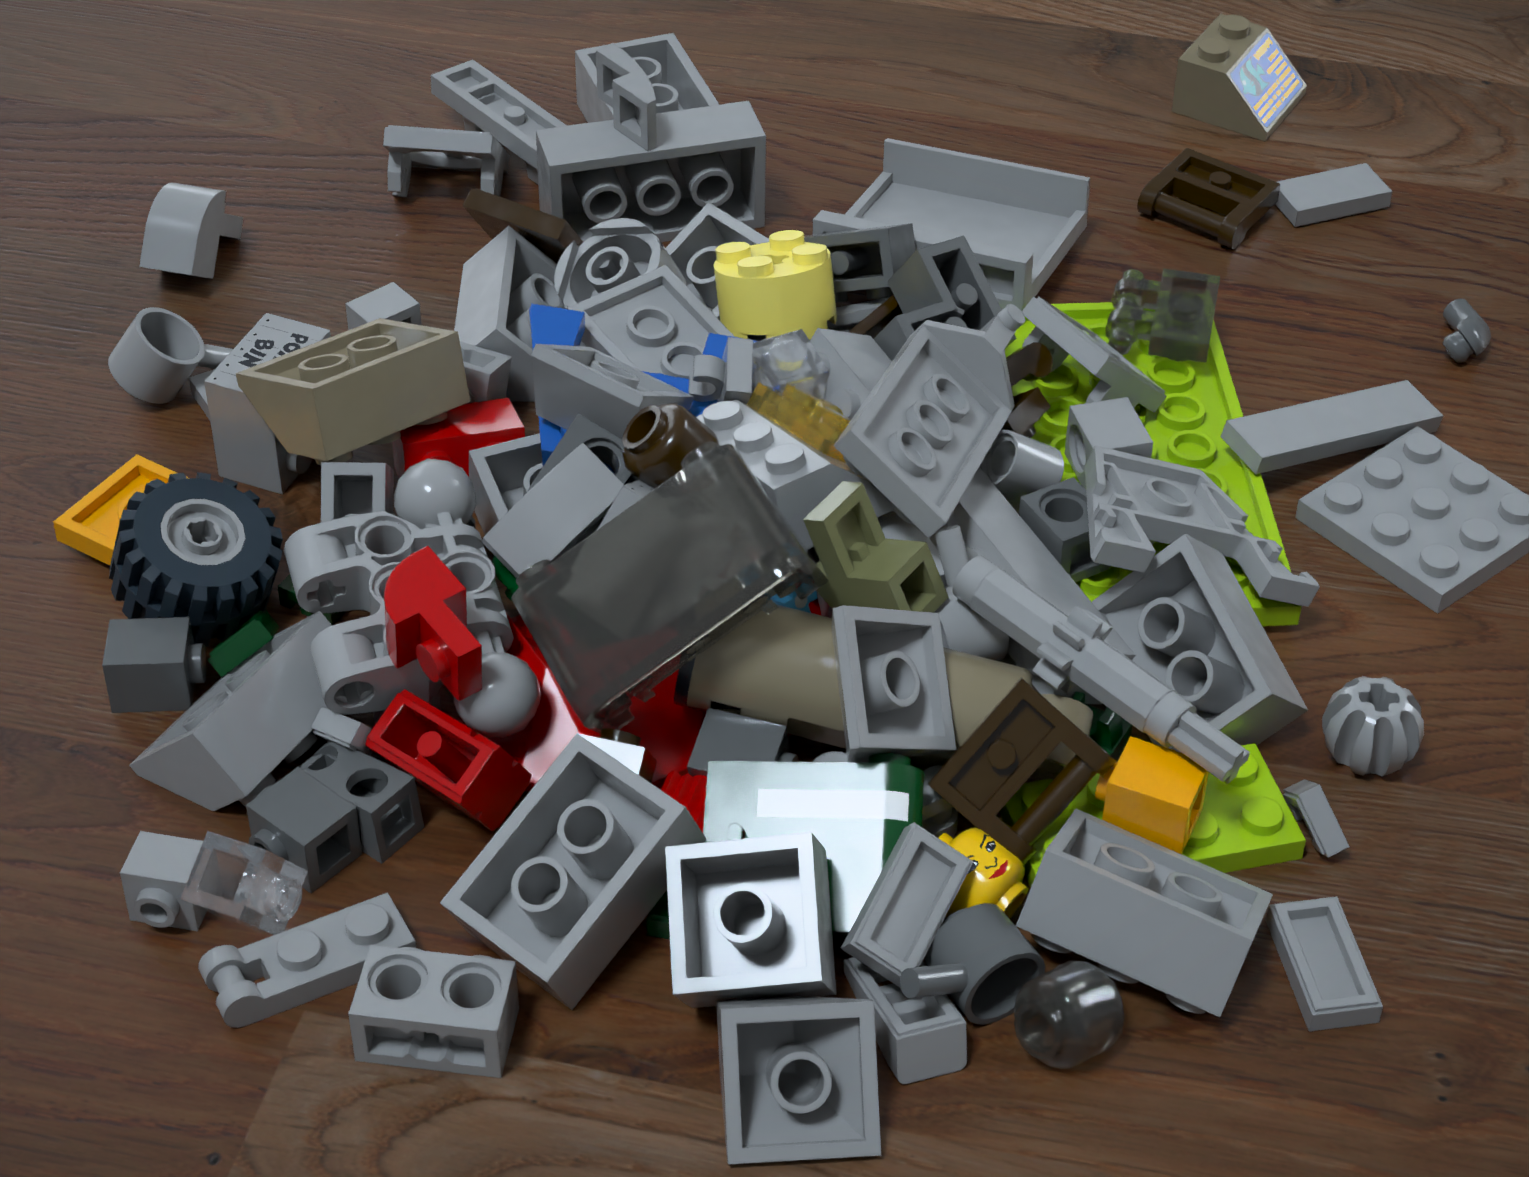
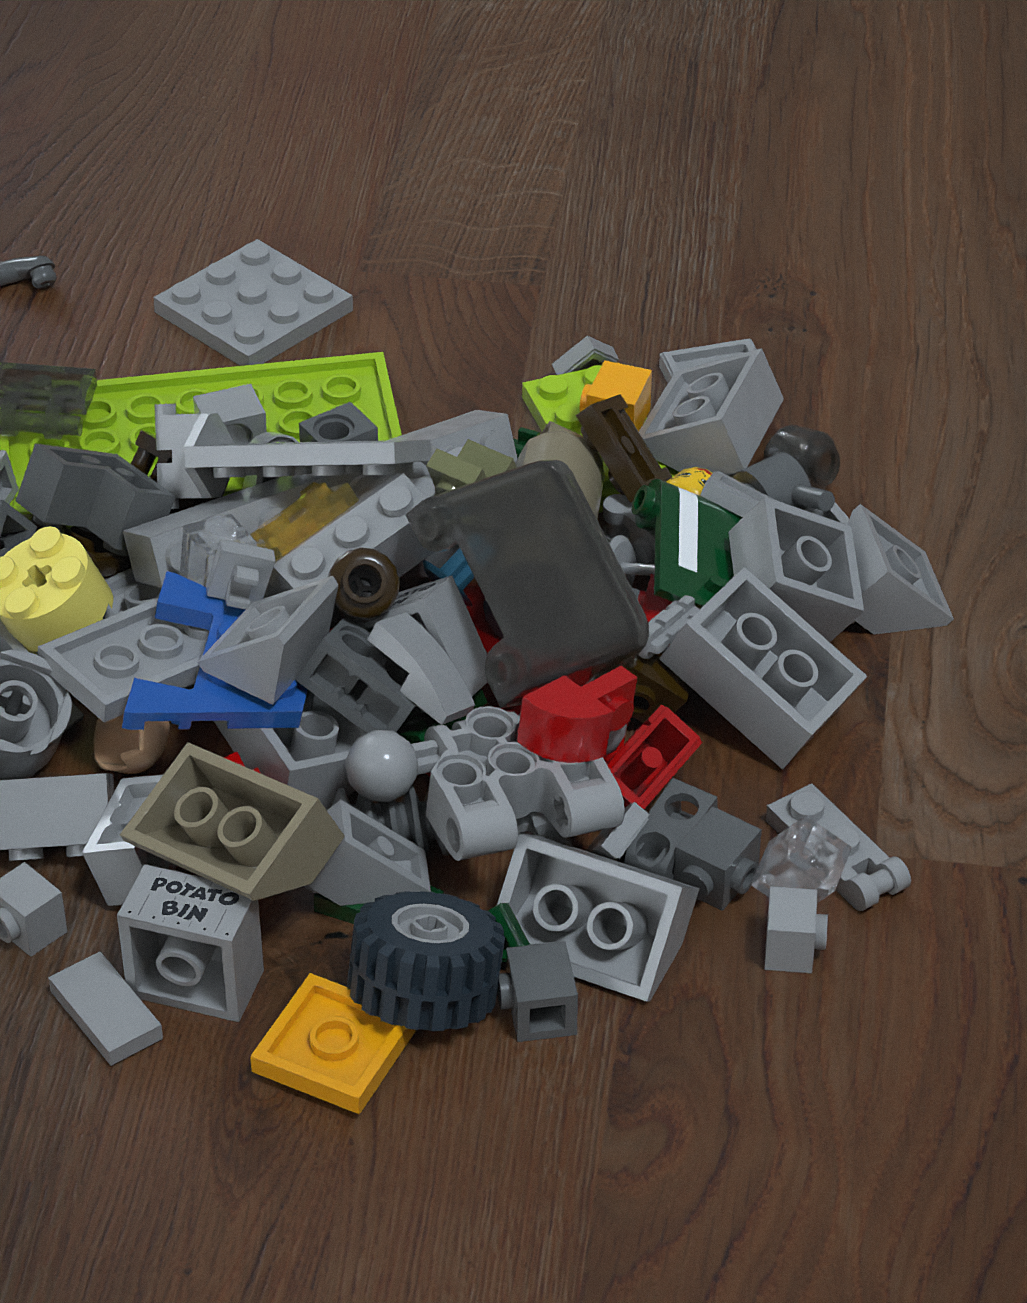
camera: 95 degrees left, 0 degrees up
light grey piece [108,307,233,404] -> none
light grey brick [348,945,519,1078] -> none
light grey slope [831,605,956,763] -> none
light grey piece [952,555,1250,783] -> none
light grey piece [1022,296,1167,412] -> none
light grey wing [1084,446,1320,607] -> none
light grey slope [1092,533,1308,752] -> none
light grey tile [1220,380,1444,474] -> none
light grey piece [1322,676,1424,776] -> none
none -> light grey axle [632,595,700,659]

